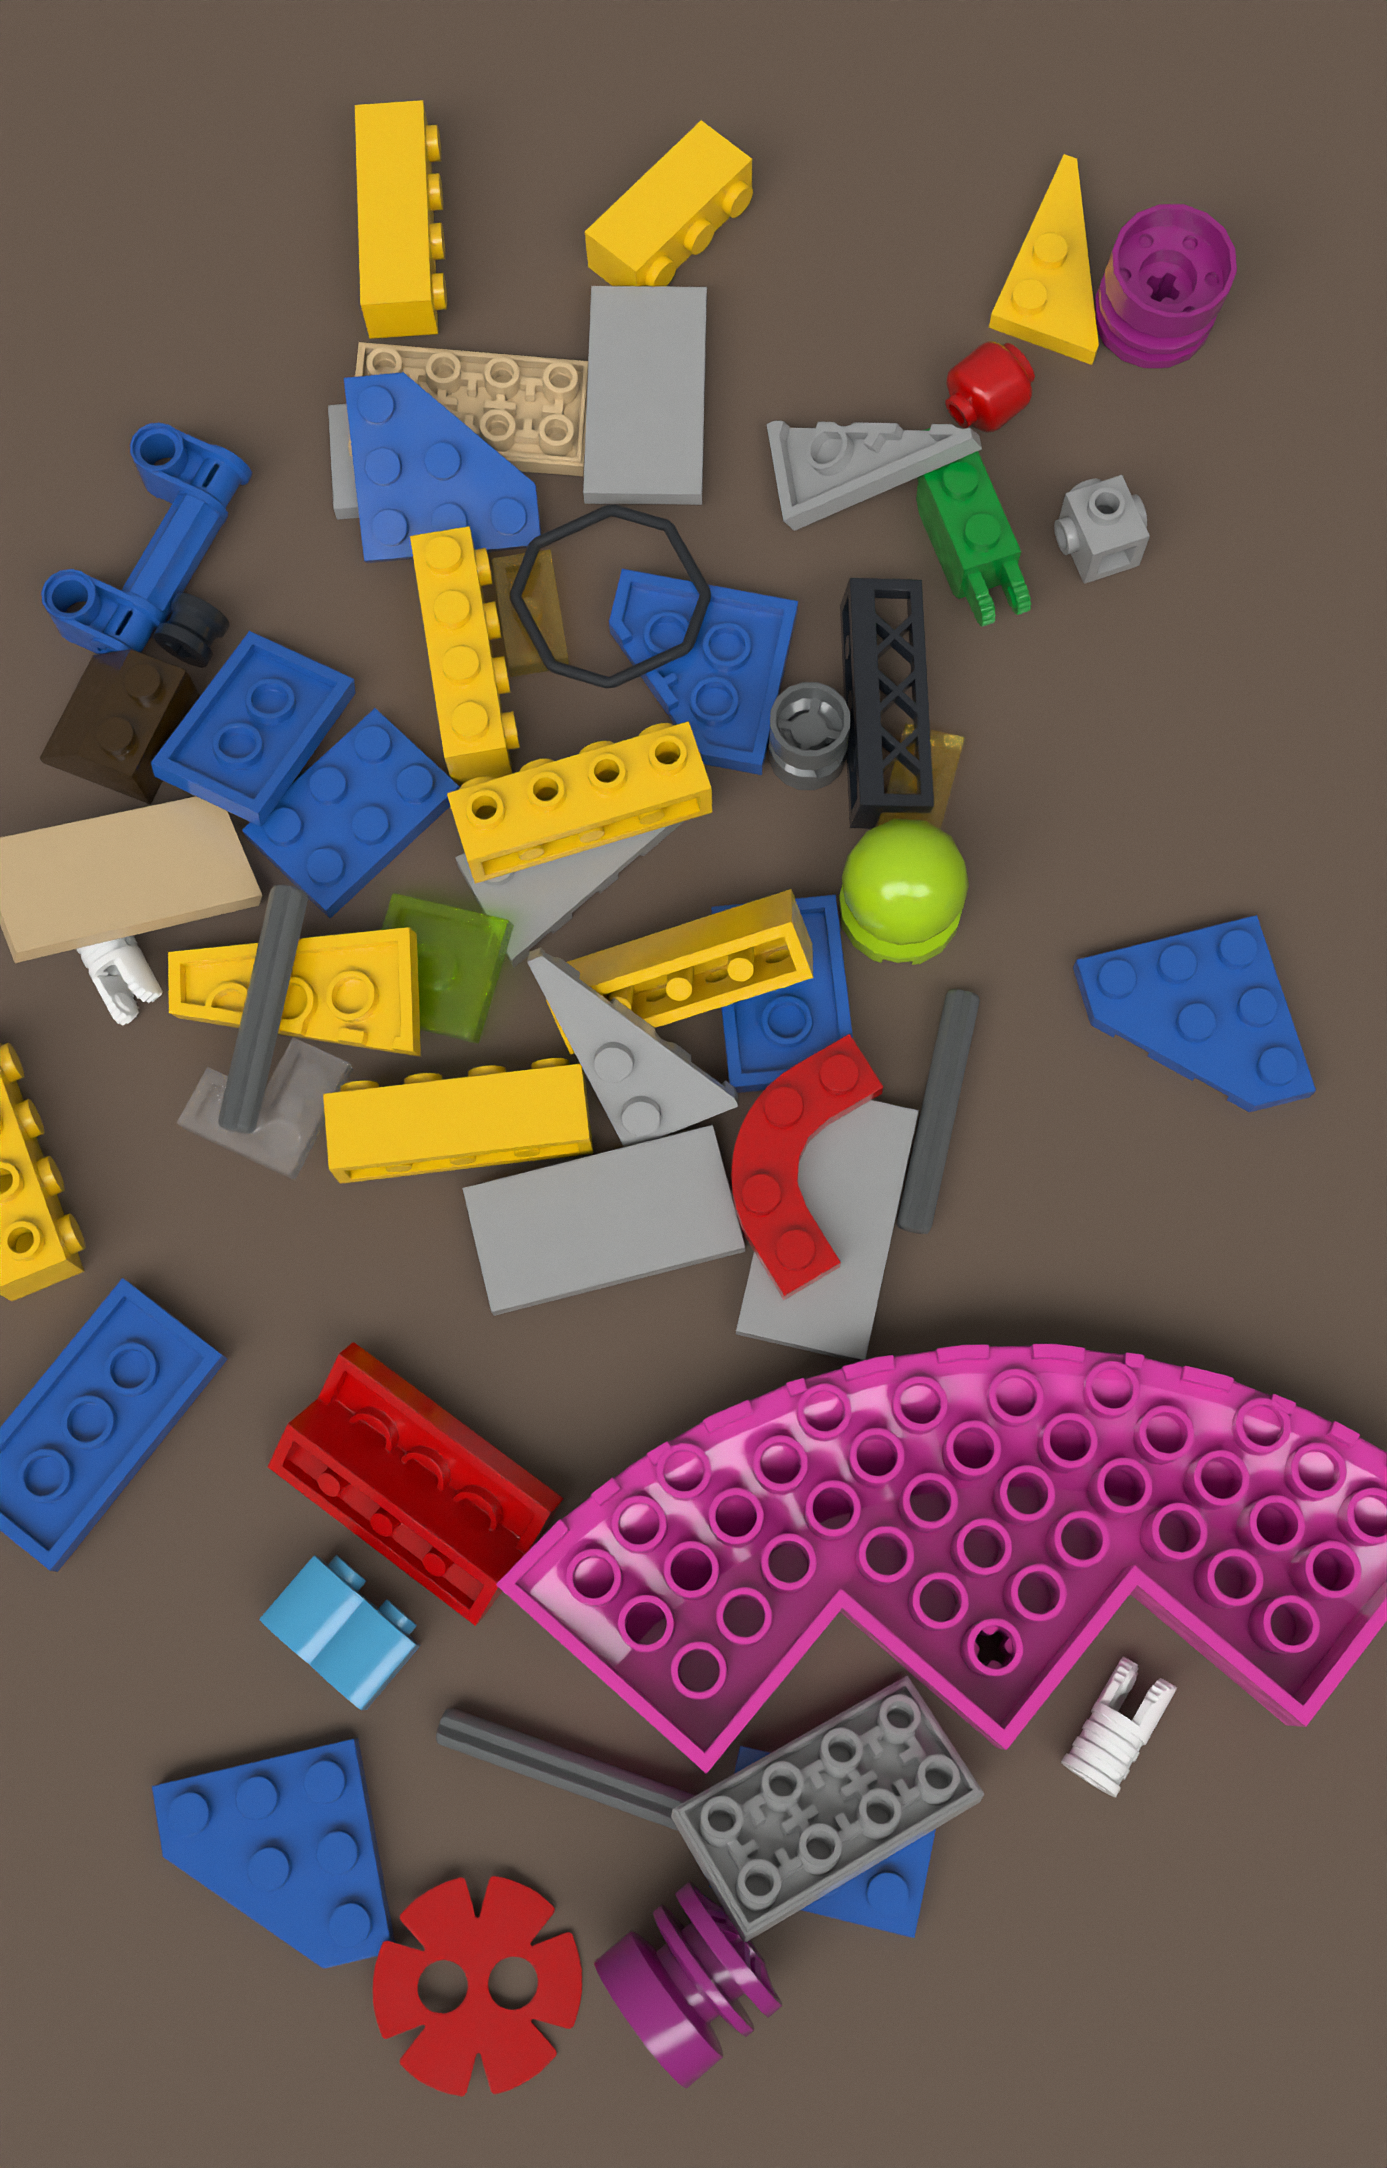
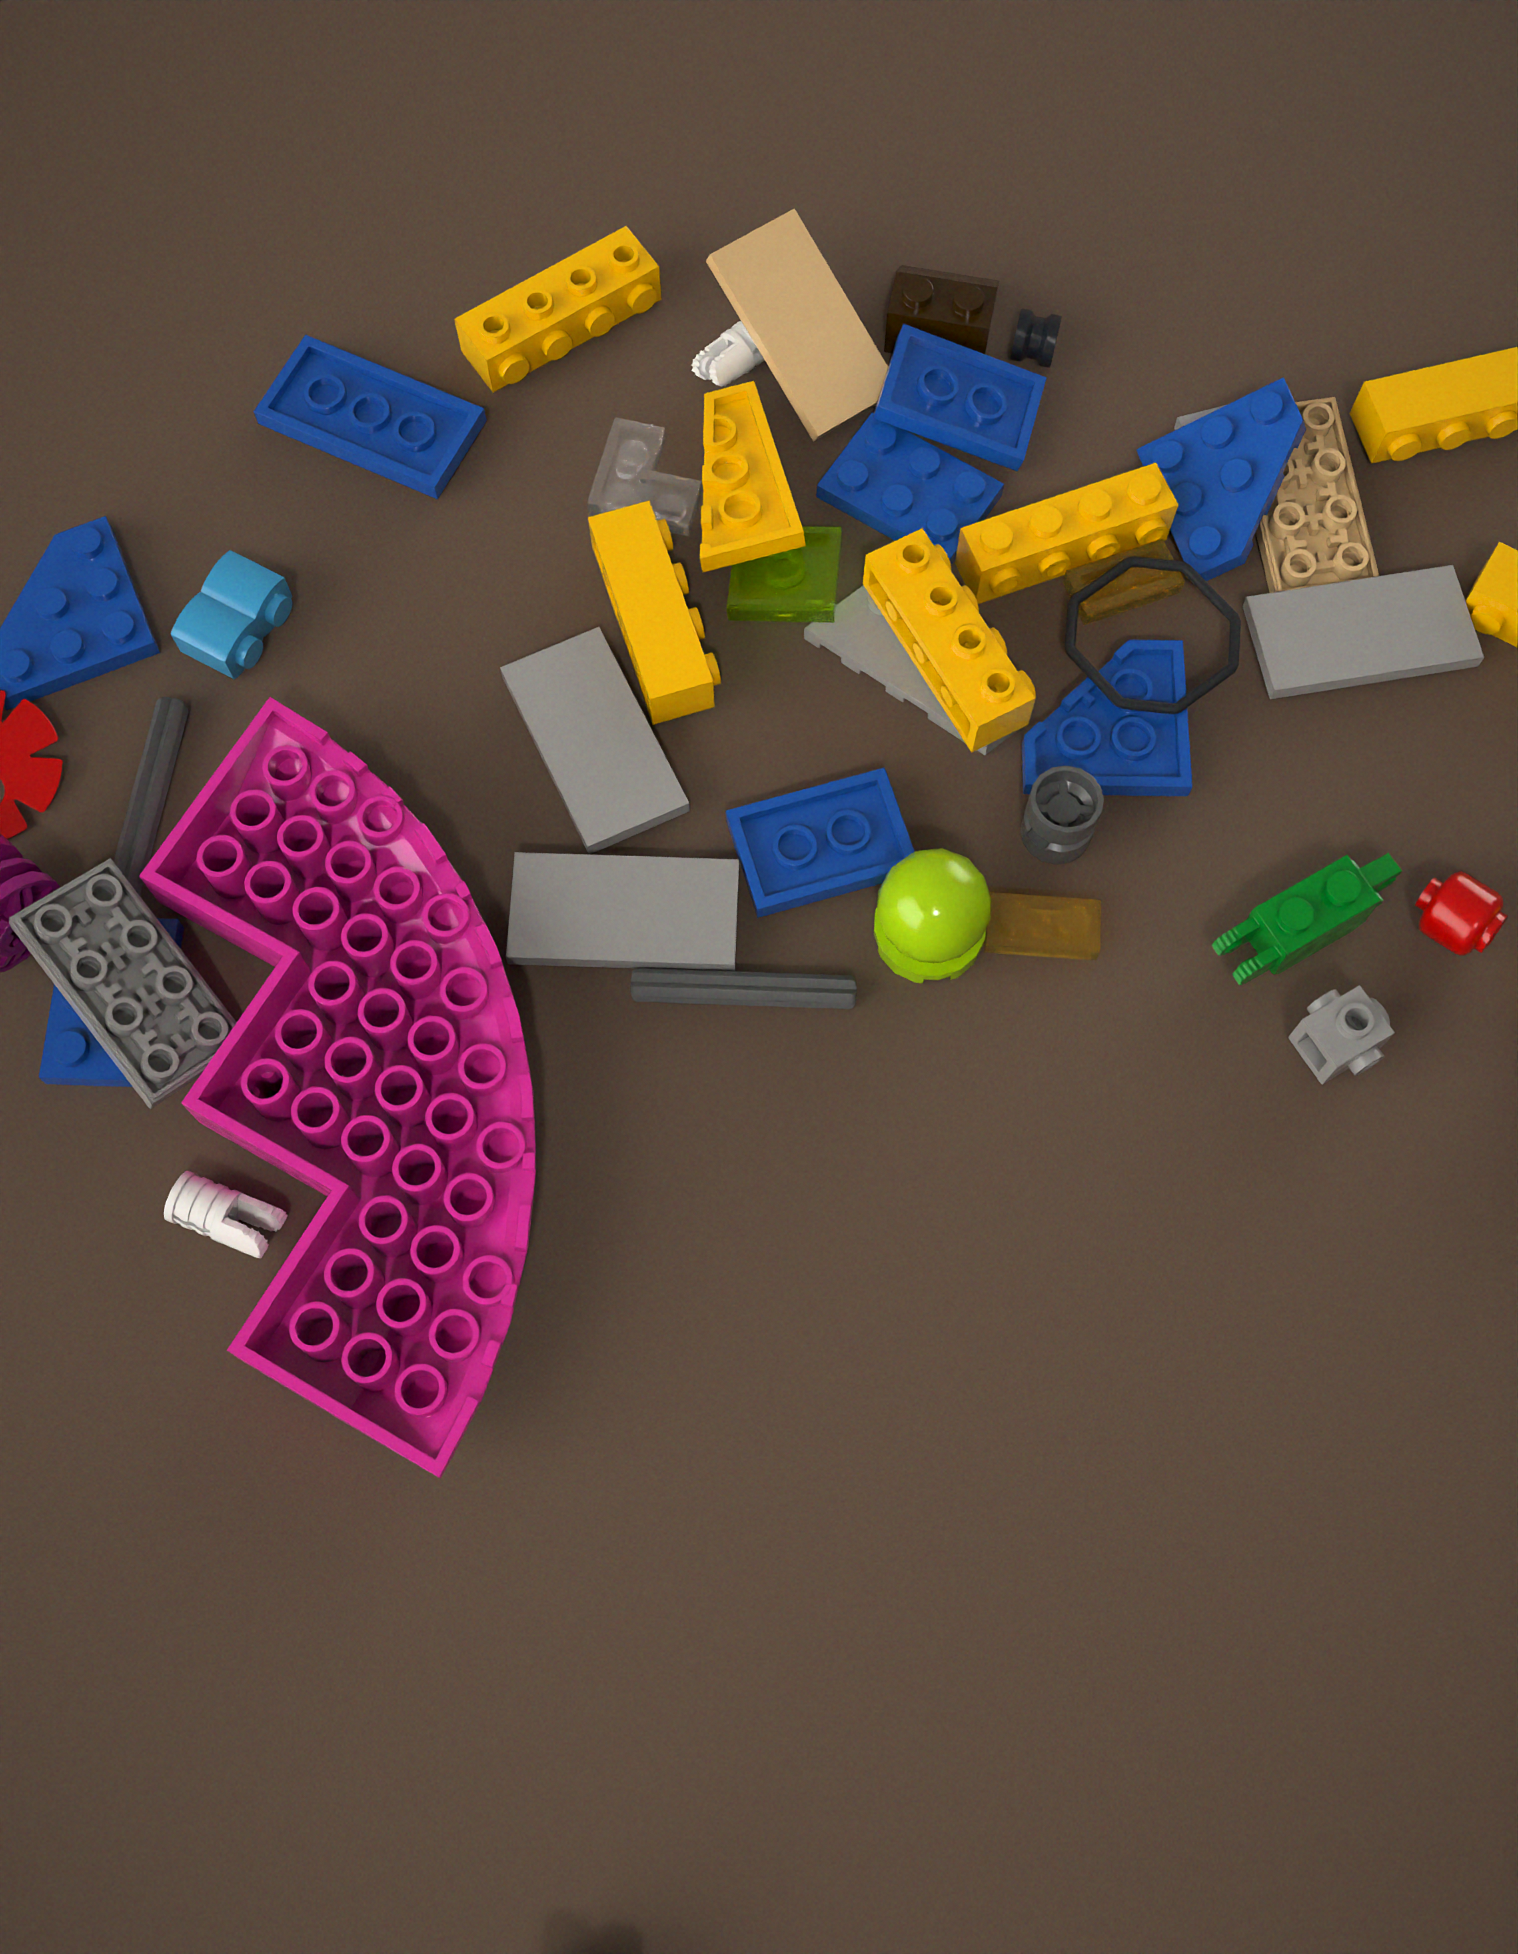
camera: 75 degrees right, 5 degrees down
blue piece [41,422,252,655] -> none
dark grey axle [218,885,308,1134] -> none
red slope [267,1342,564,1626] -> none
light grey wing [527,947,739,1147] -> none
yellow brick [546,889,813,1055] -> none
red plate [732,1034,884,1300] -> none
light grey wing [766,421,982,531] -> none
black fence [840,578,934,829] -> none
blue plate [1073,915,1316,1112] -> none

